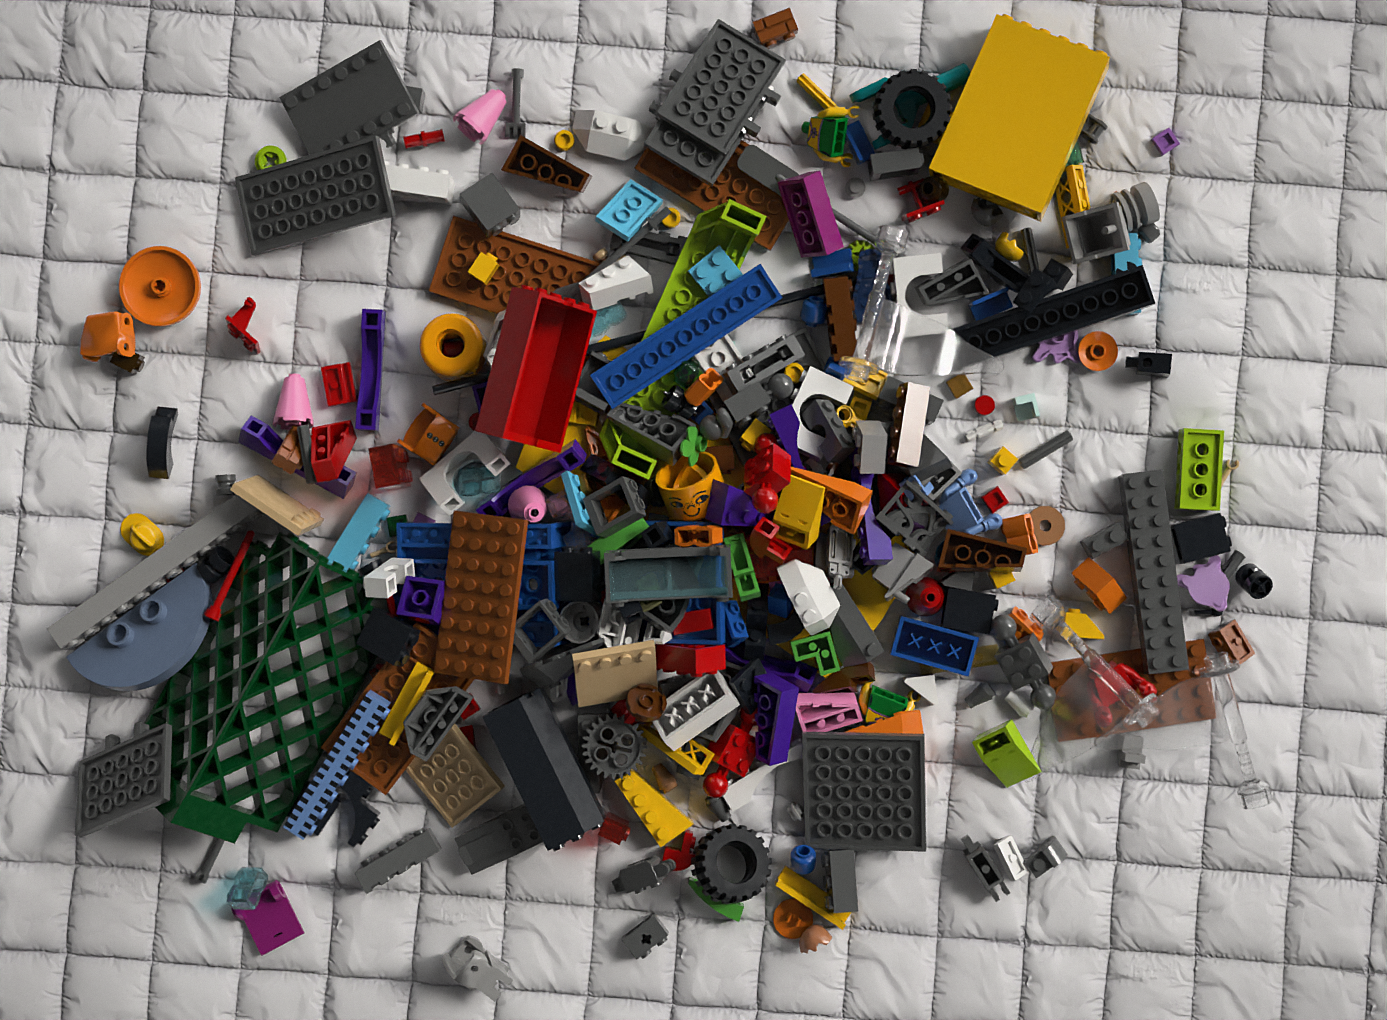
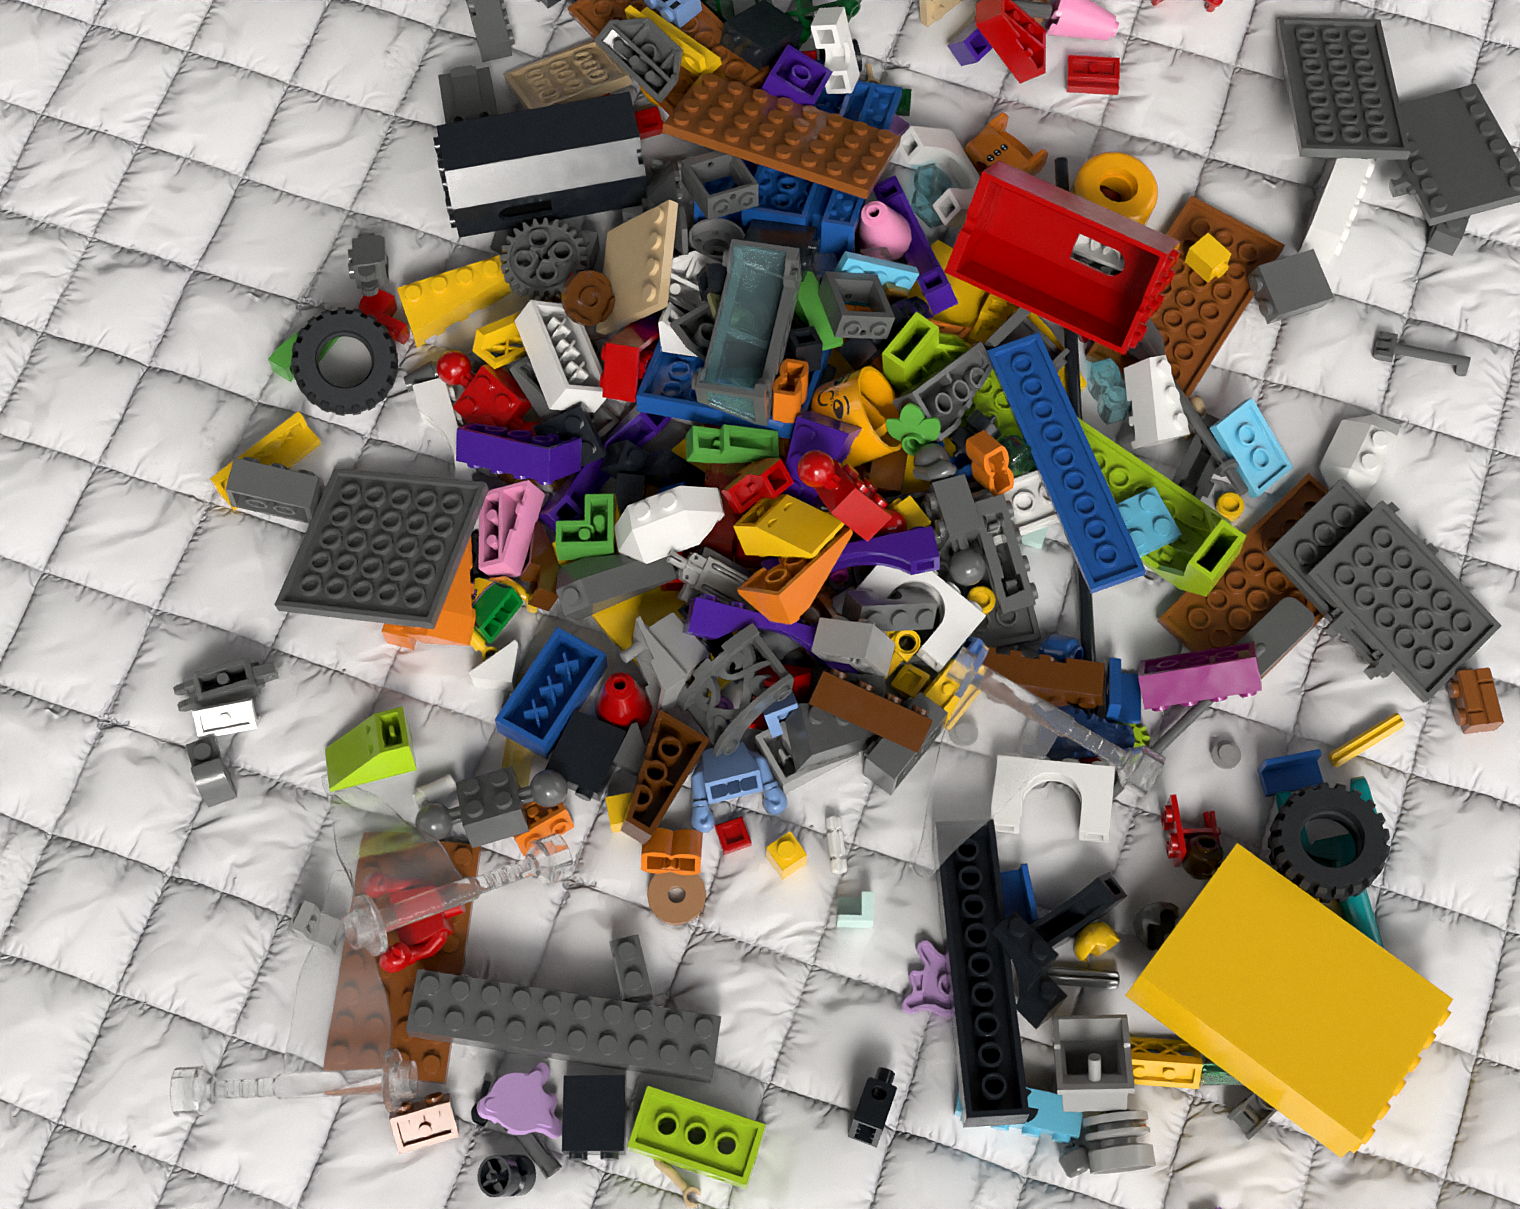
camera: 110 degrees right, 20 degrees down
lime gear [255,145,287,170] -> none
medium azure brick [327,493,391,570] -> none
dark purple arch [355,309,386,431] -> none
clear red brick [368,444,413,491] -> none
red pin [403,129,445,149] -> none
light grey piece [442,935,513,1002] -> none
bright pink cone [453,89,507,145] -> none
reddish brown wedge [501,135,593,193] -> none
yellow tile [554,130,575,151] -> none
clear red brick [598,812,631,845] -> none
dark grey brick [622,913,669,960] -> none
medium nougat cone [652,763,678,794] -> none
red tile [673,608,714,635] -> none
blue bracket [725,600,749,647] -> none
orange piece [773,898,813,939] -> none
light grey plate [787,802,804,821] -> none
blue head [790,845,816,875] -> none
nougat hair [799,924,832,954] -> none
torso [801,105,860,168] -> none
dark grey window [867,147,924,181] -> none
dark grey wedge [914,258,990,305] -> none
pearl gold tile [946,372,974,399] -> none
dark grey cone [965,681,996,709] -> none
red tile [974,395,995,415] -> none
dark grey axle [1018,431,1073,469] -> none
yellow slope [1061,608,1104,640] -> none
orange brick [1071,557,1127,614] -> none
orange dish [1078,331,1118,371] -> none

